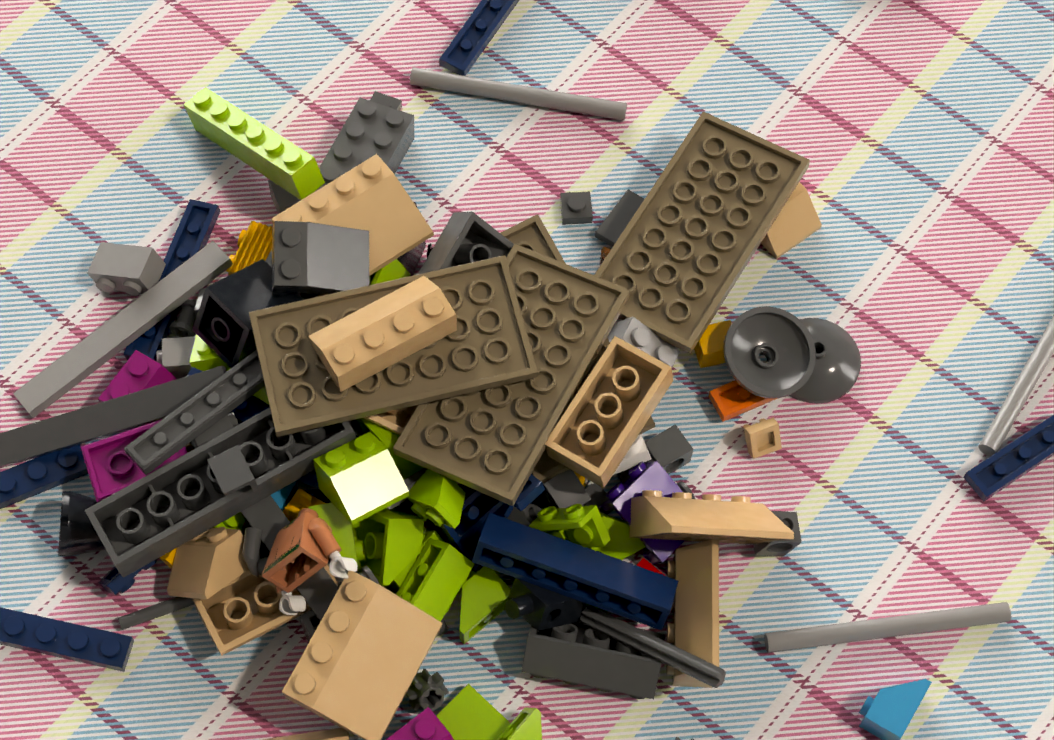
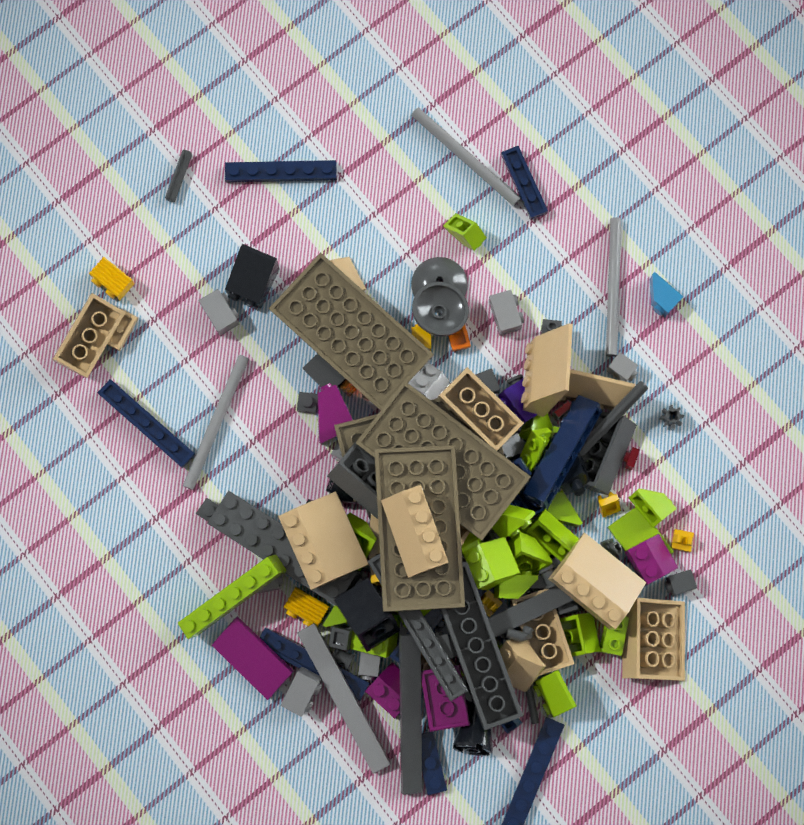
camera: 75 degrees left, 15 degrees up
dark grey panel [207,445,259,495] -> none
nougat torso [262,508,358,615] -> none
slope [272,221,369,294] -> none
tan tile [743,417,782,459] -> none
none -> light grey brick [198,289,239,336]
none -> magenta tile [211,616,294,700]
none -> dark blue plate [225,160,337,183]
none -> black slope [225,244,280,309]
none -> magenta slope [317,383,353,444]
none -> lime slope [443,213,487,251]
none -> light grey brick [488,290,524,336]
none -> lime slope [533,670,577,717]
none -> lime slope [560,613,601,657]
none -> yellow tile [598,492,621,518]
none -> lime bracket [599,616,629,656]
none -> light grey brick [606,352,638,382]
none -> dark red plate [623,447,640,470]

